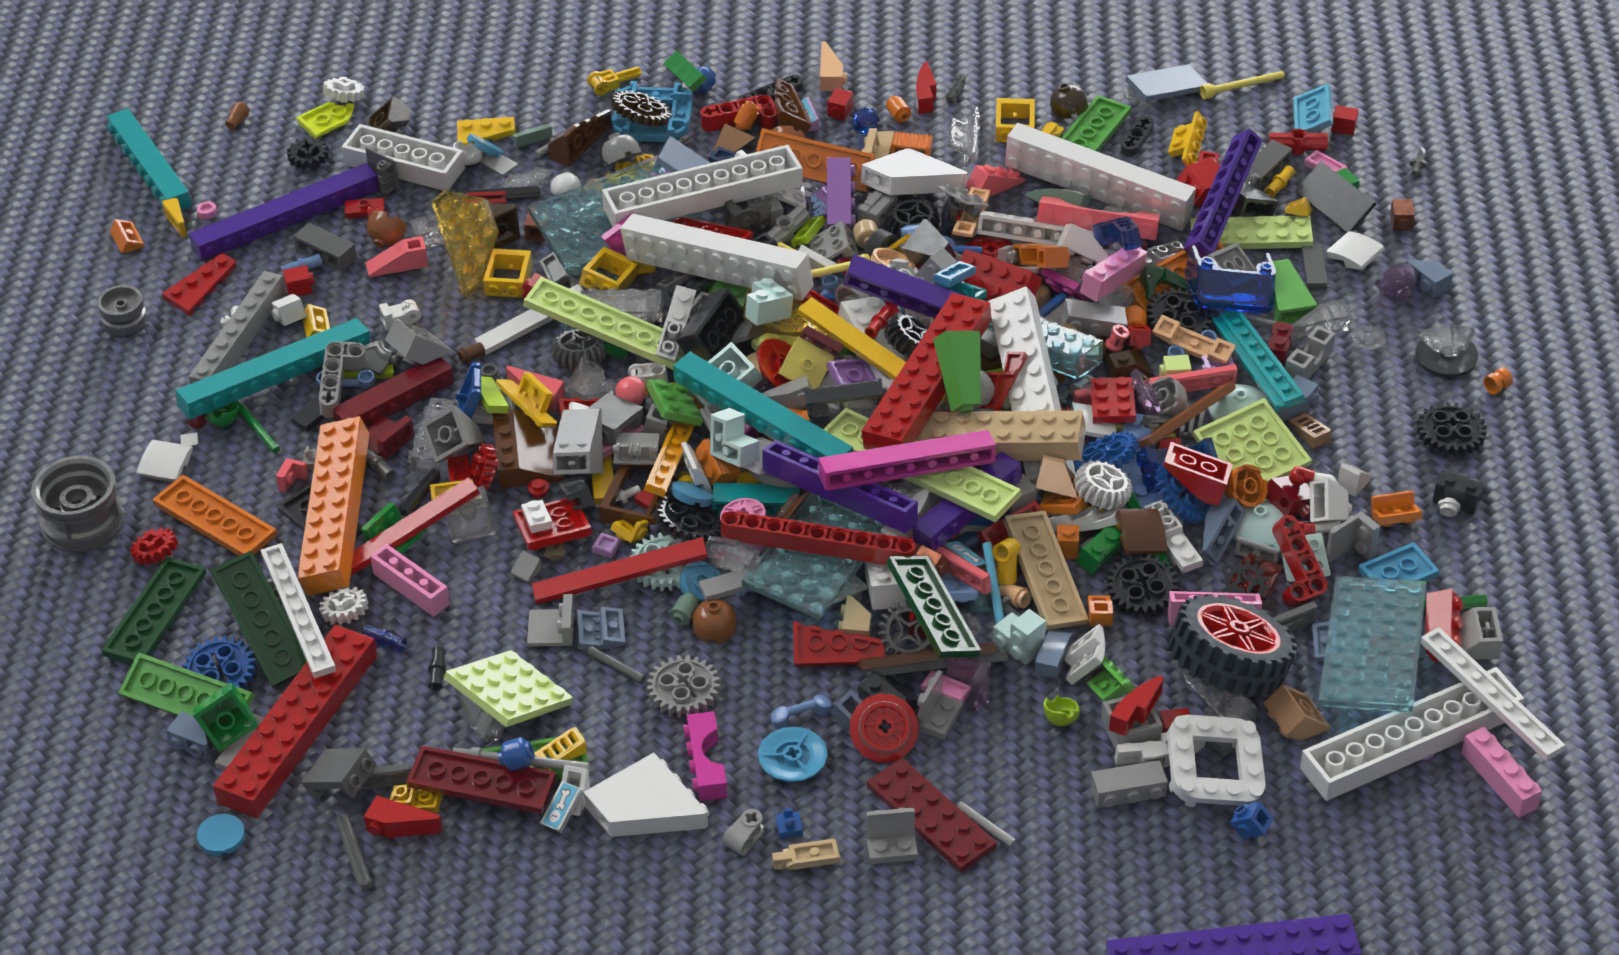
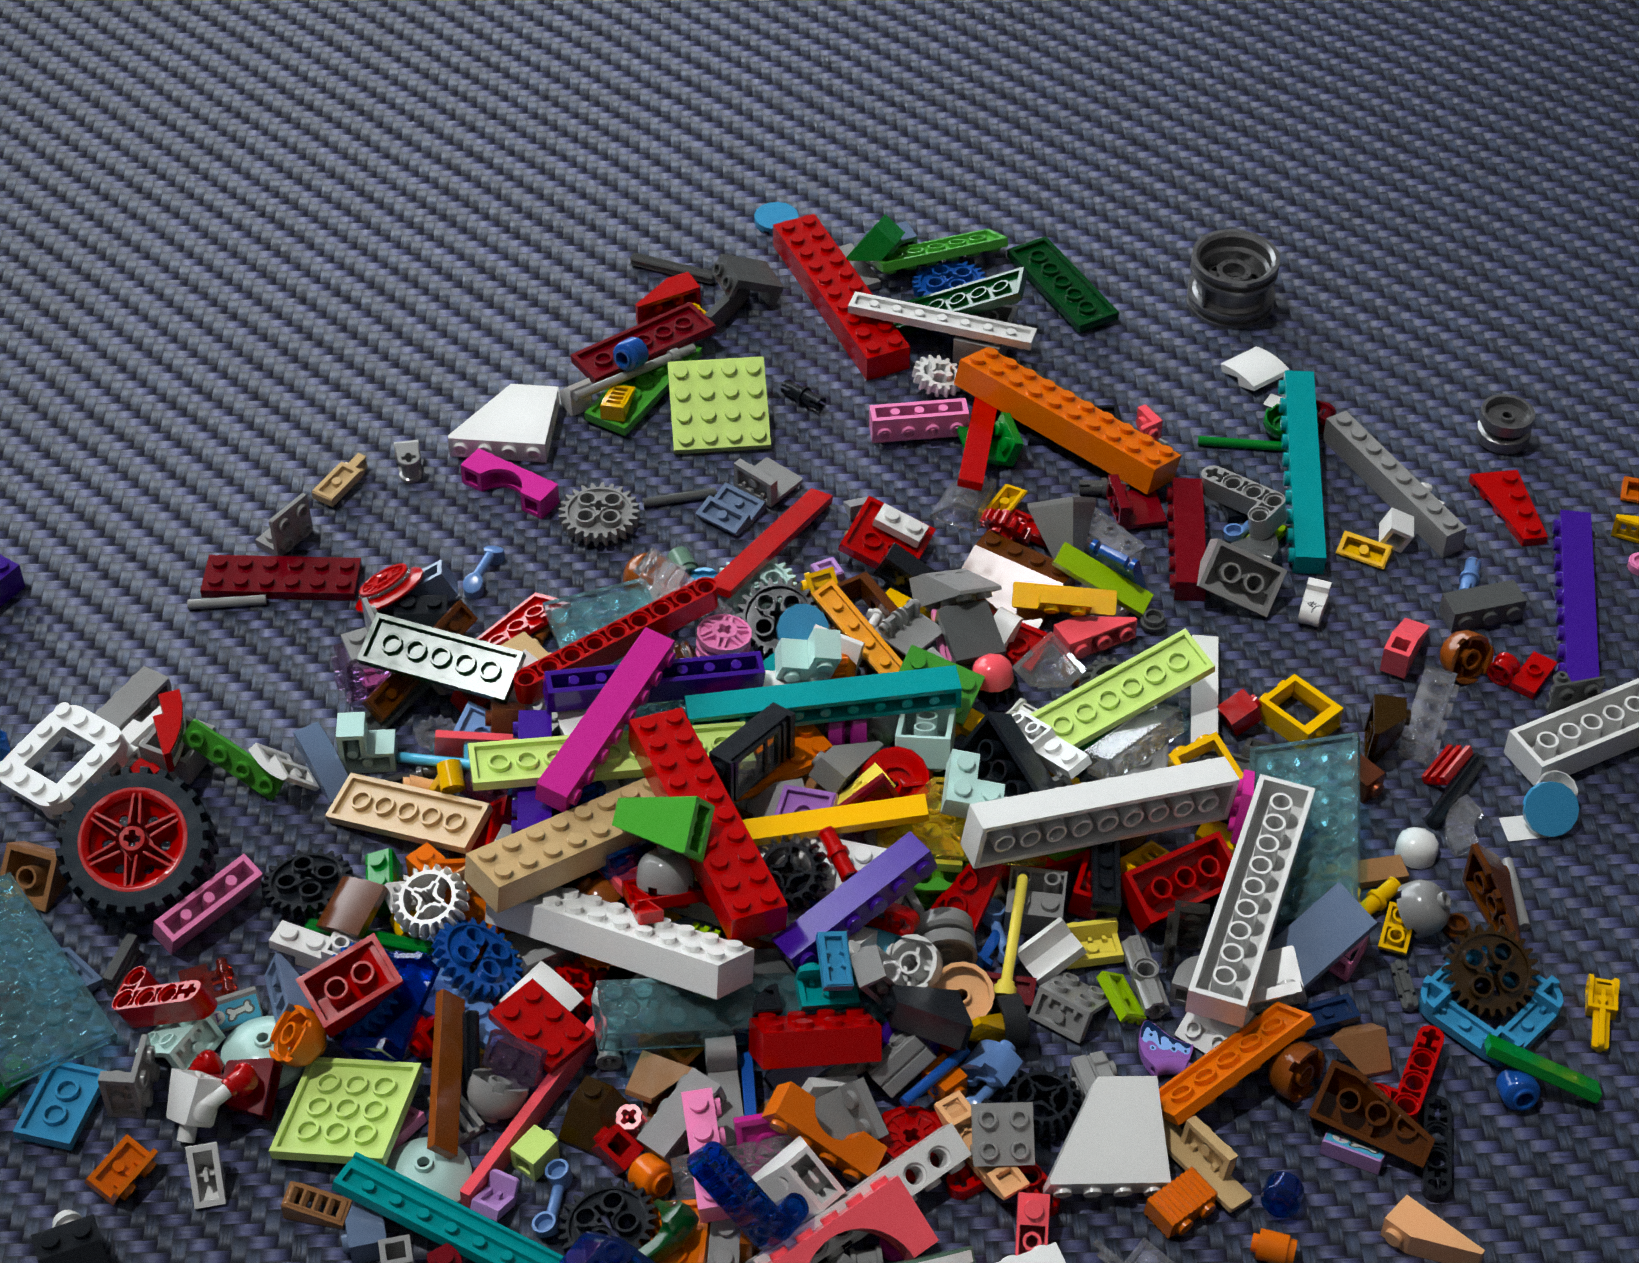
camera: 130 degrees right, 0 degrees up
red gear [130,527,179,566] -> none
orange plate [152,475,277,556] -> none
red brick [283,265,315,296] -> none
clear blue pin [362,624,407,652] -> none
black axle [399,468,441,516] -> none
clear yellow plate [431,190,499,297] -> none
yellow wing [457,117,515,146] -> none
reddish brown pin [458,342,485,363] -> none
sand green slope [510,124,553,148] -> none
red plate [528,479,549,498] -> none
slope [540,781,583,834] -> none
orange brick [734,101,760,131] -> none
dark azure piece [758,727,828,782] -> none
blue tile [776,808,803,839] -> none
red brick [827,88,853,120] -> none
medium lavender brick [827,157,855,230] -> none
tan head [853,219,878,249] -> none
lime hair [1043,695,1080,726] -> none
orange brick [1087,595,1113,627] -> none
light nougat slope [1152,315,1236,364] -> none
black gear [1221,560,1270,598] -> none

